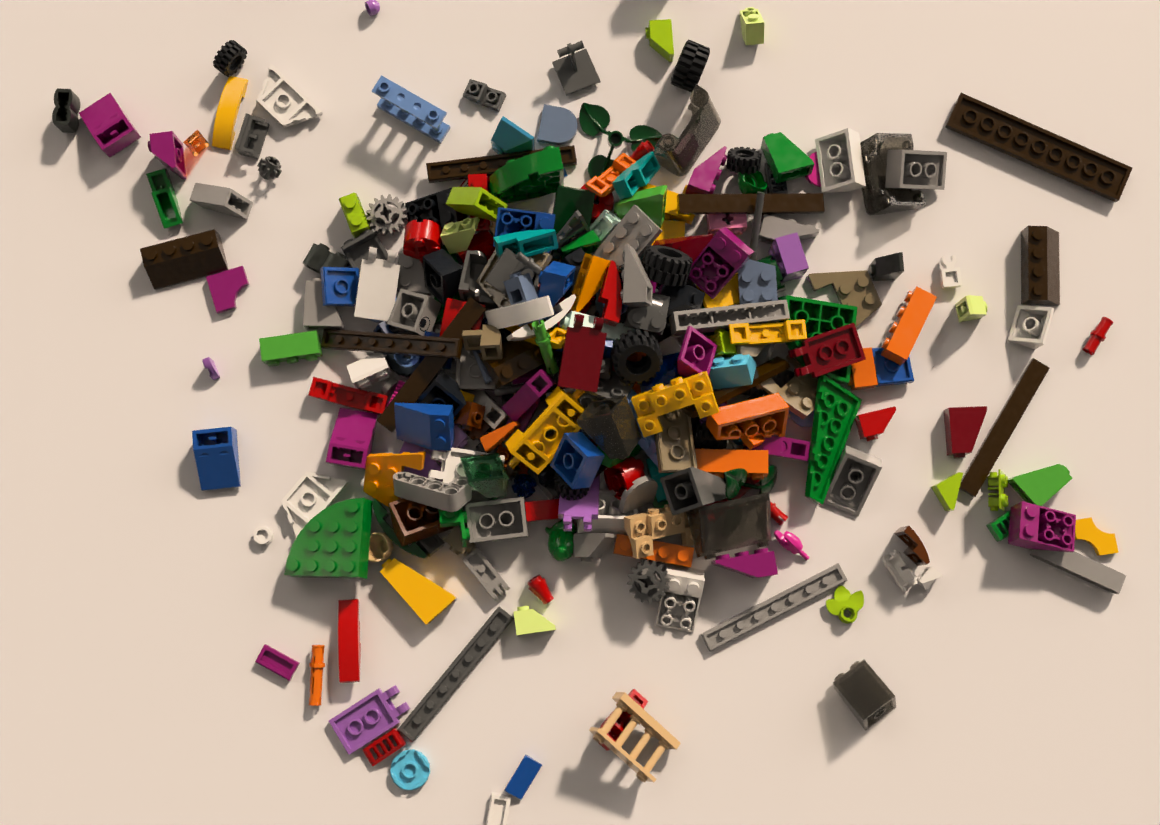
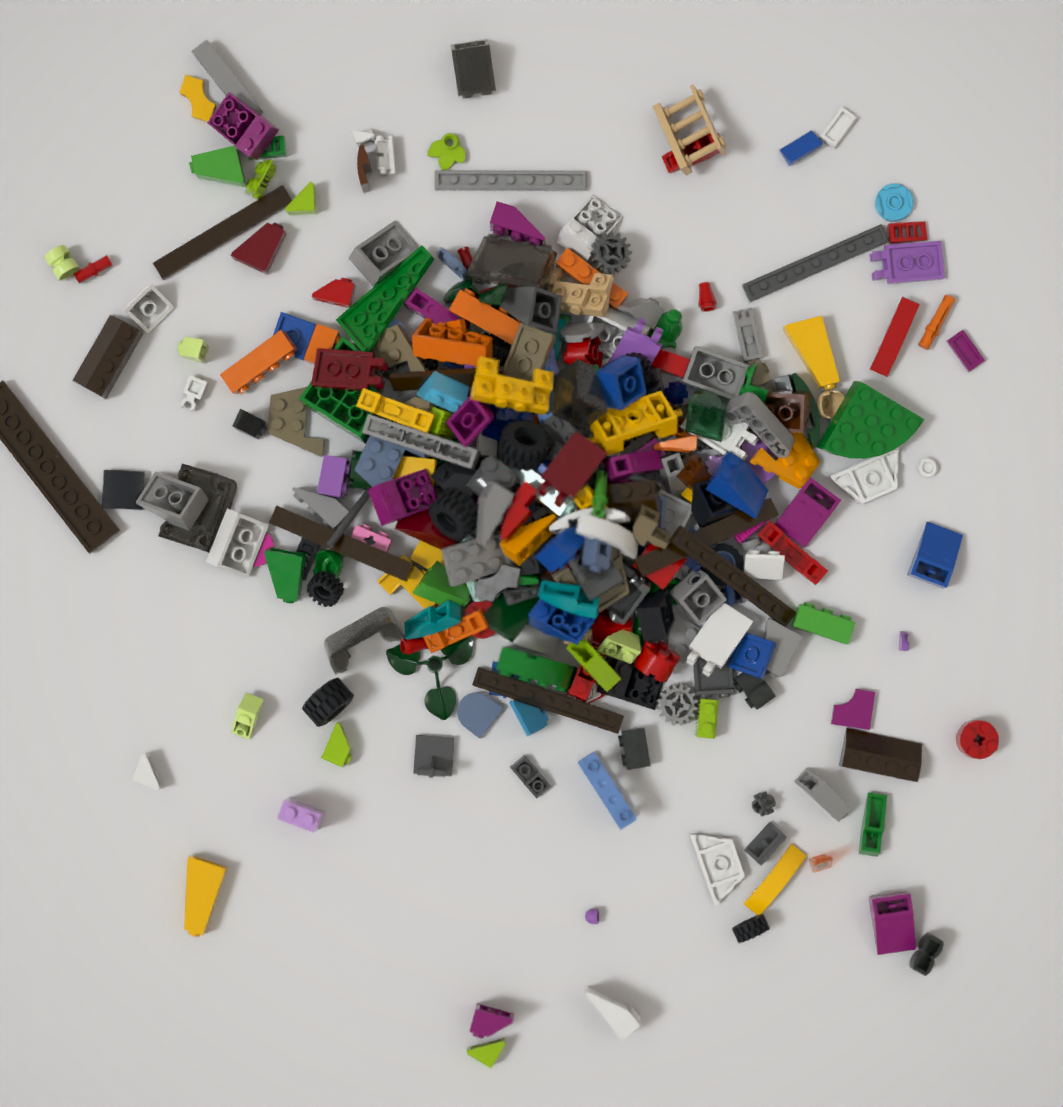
camera: 145 degrees left, 5 degrees up
magenta slope [148,131,186,180] -> none
yellowish green slope [513,605,556,635] -> none
magenta slope [685,146,728,194] -> none
dark pink hand [774,530,809,560] -> none
none -> yellowish green wheel [44,245,80,281]
none -> black slope [102,470,145,510]
none -> sand blue tile [436,247,470,280]
none -> flat silver tile [474,563,521,602]
none -> pearl dark grey brick [618,727,651,770]
none -> red brick [956,720,999,759]

